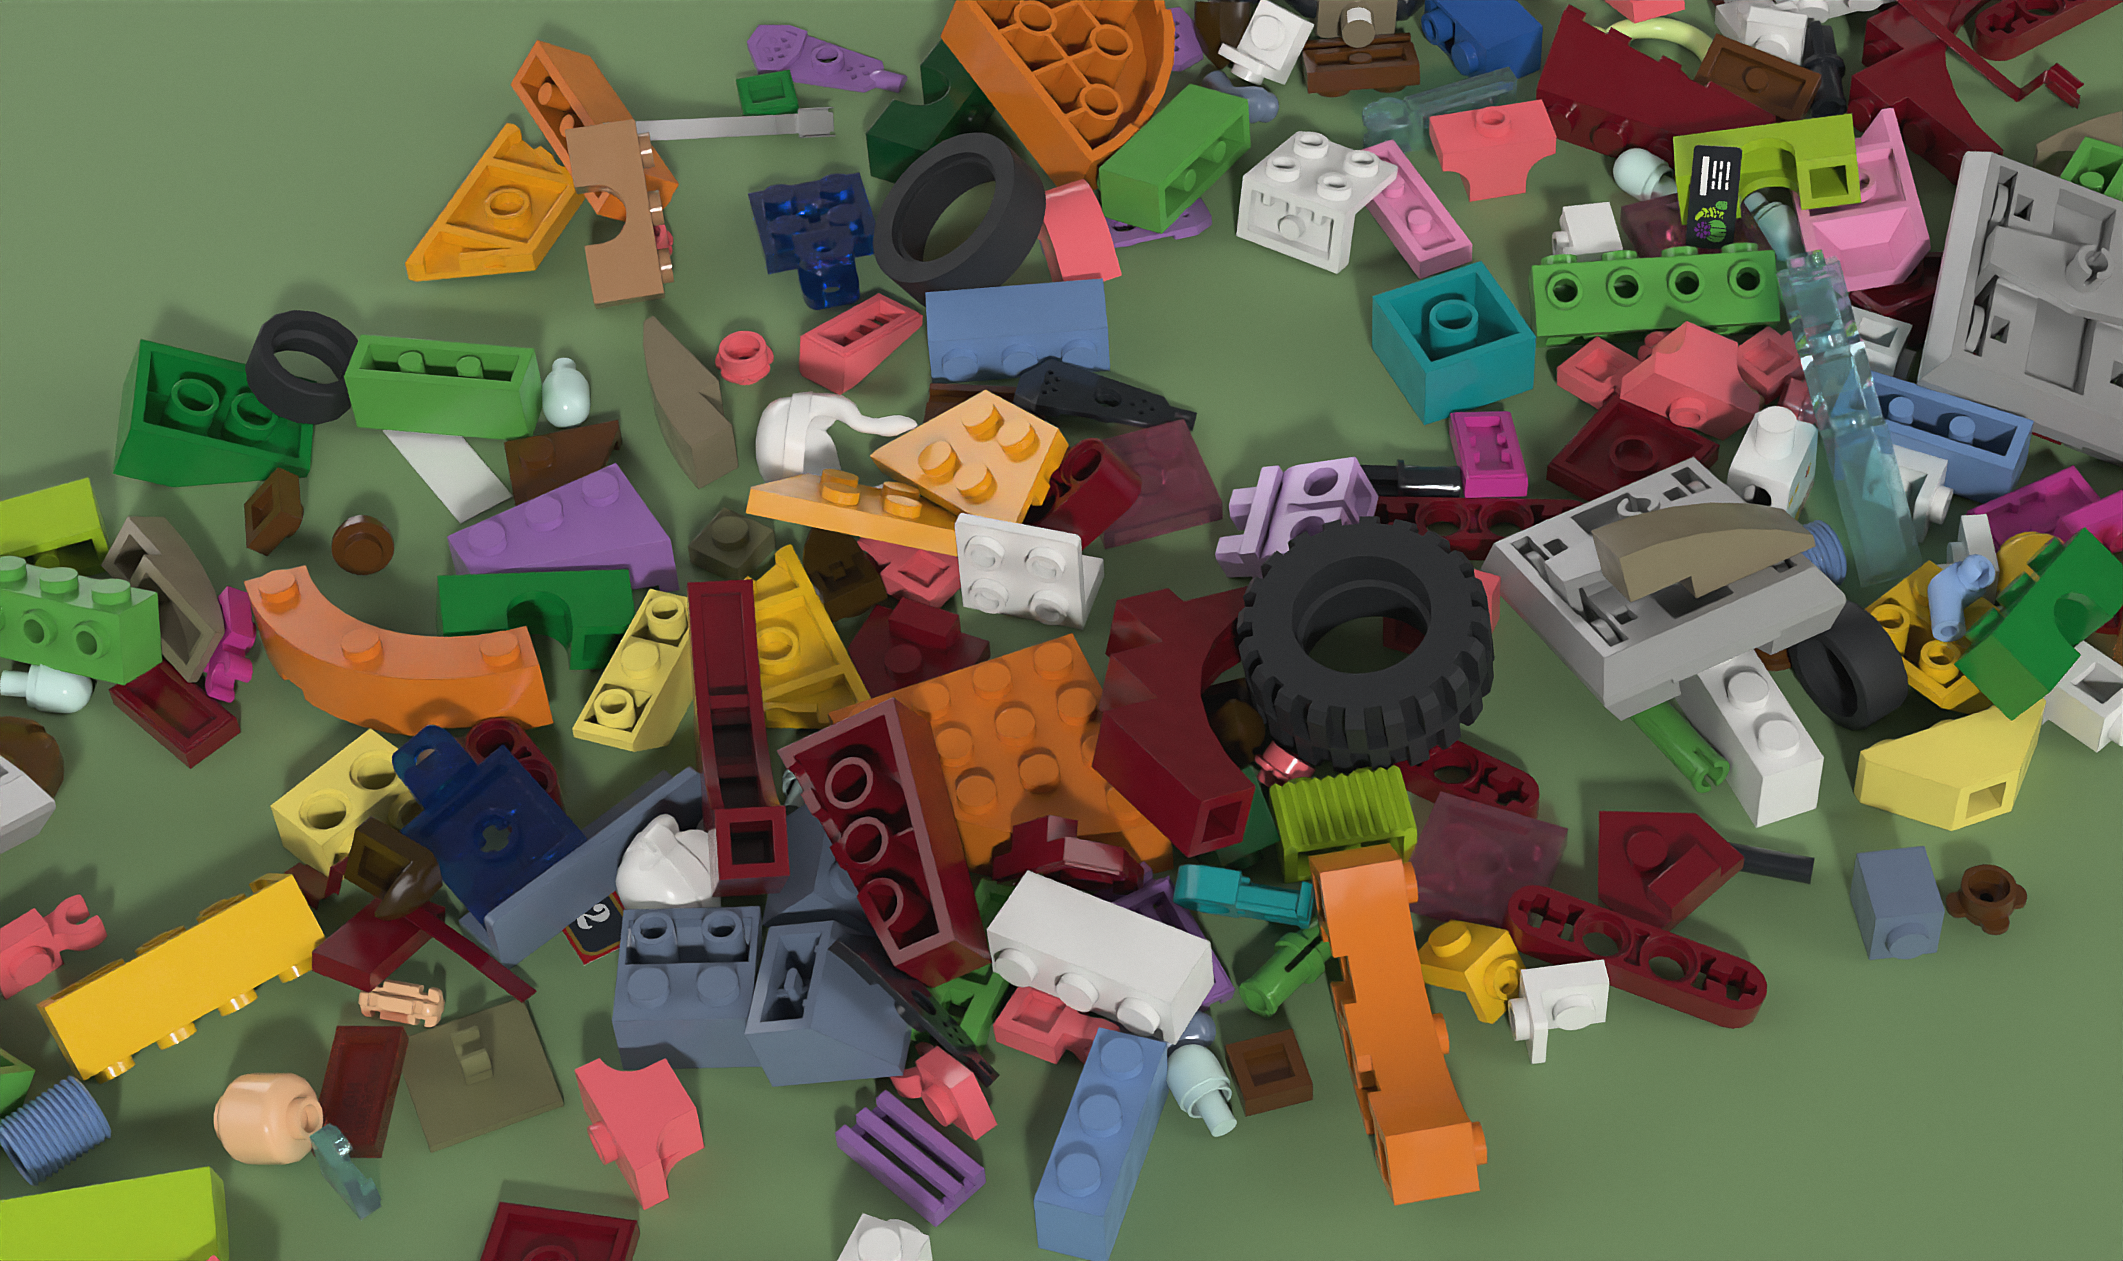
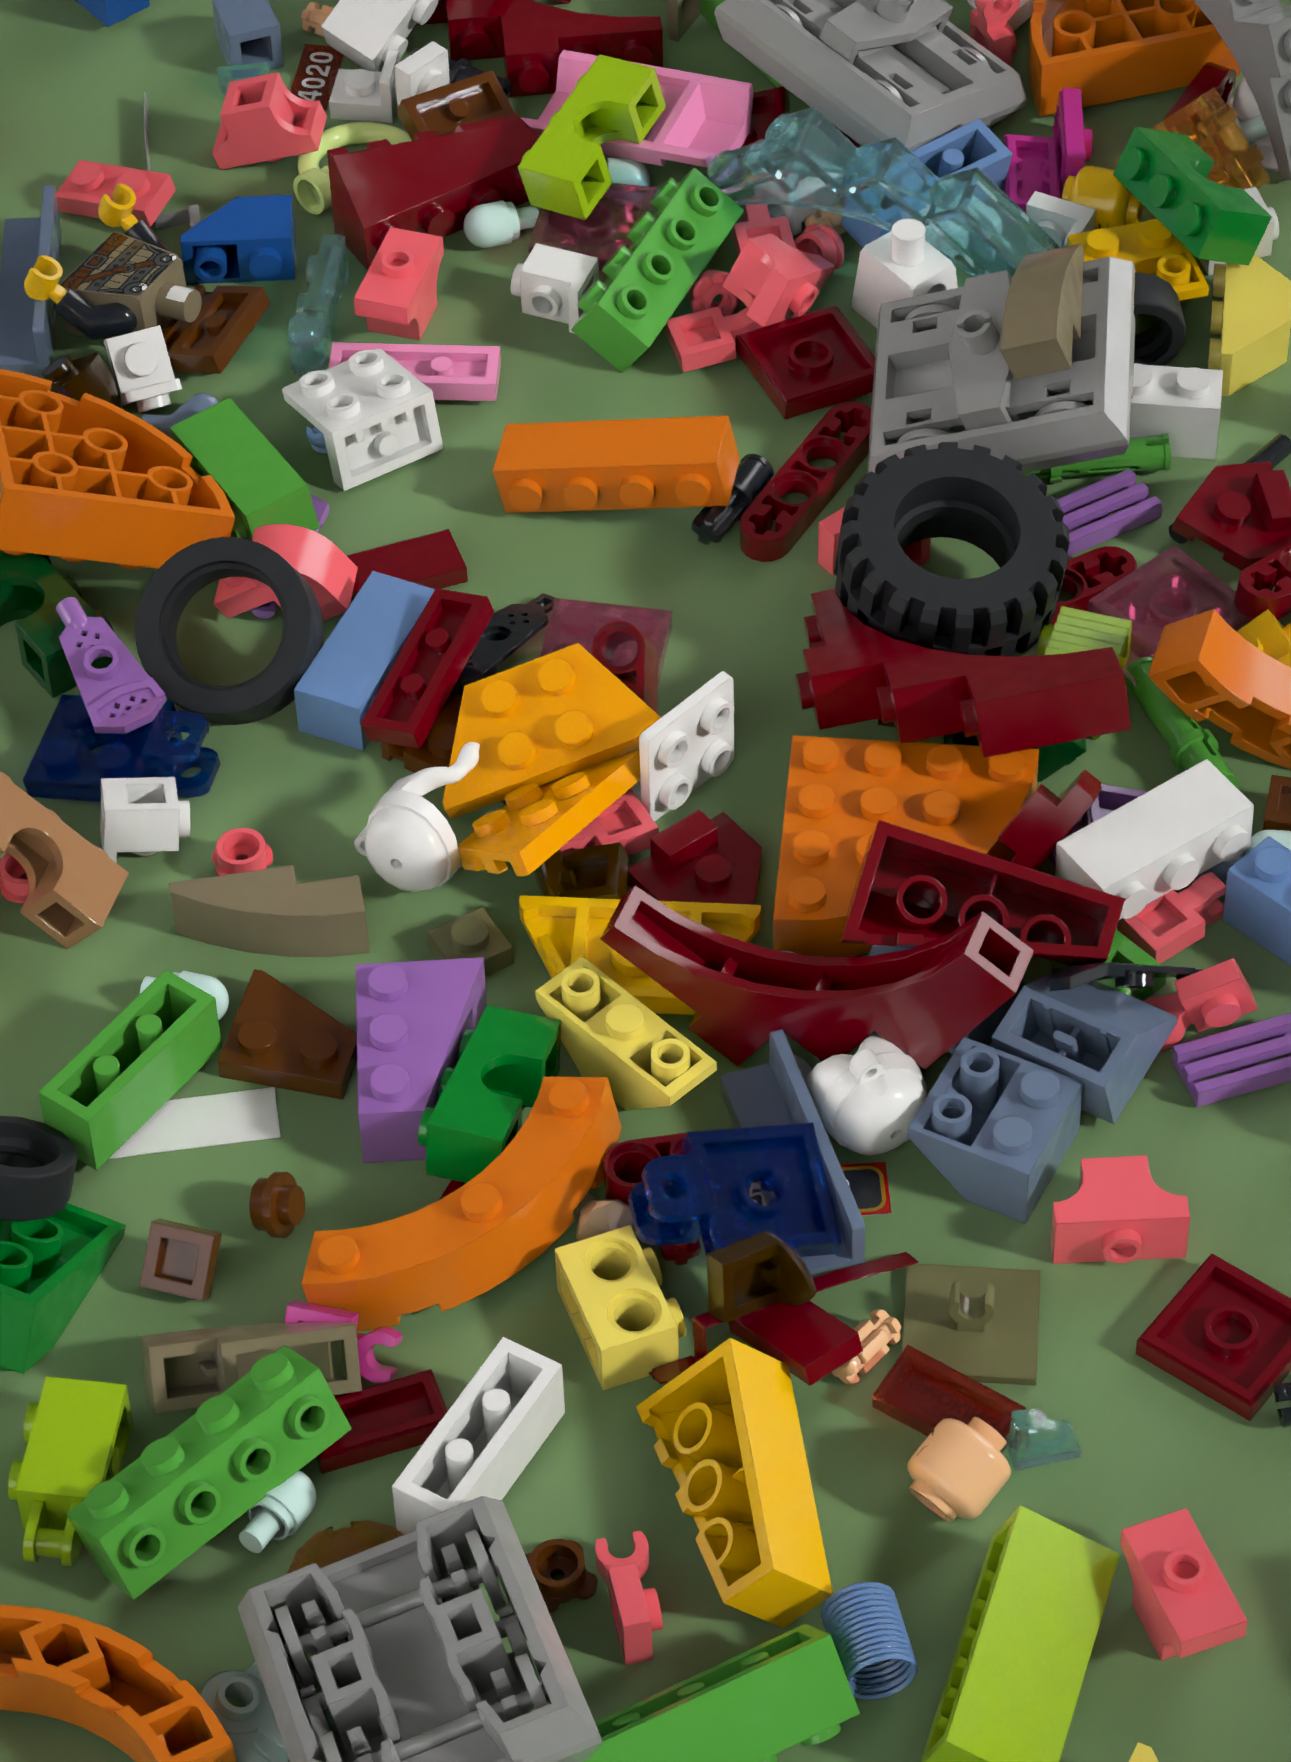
camera: 65 degrees left, 0 degrees up
coral slope [799,293,923,395] -> none
teal piece [1173,864,1314,929] -> none
lavender hips [1215,457,1379,579] -> none
teal brick [1372,261,1536,425] -> none
dark pink plate [1449,411,1528,498] -> none
black sticker [1685,145,1742,249] -> none
light blue arm [1927,554,1995,642] -> none
none -> medium lavender piece [56,597,167,734]
none -> white brick [100,777,190,863]
none -> dark red tile [347,529,468,601]
none -> dark red plate [360,588,494,749]
none -> white brick [392,1337,565,1536]
none -> orange brick [492,415,740,513]
none -> reddish brown plate [525,1539,598,1613]
none -> medium lavender tile [1056,468,1162,557]

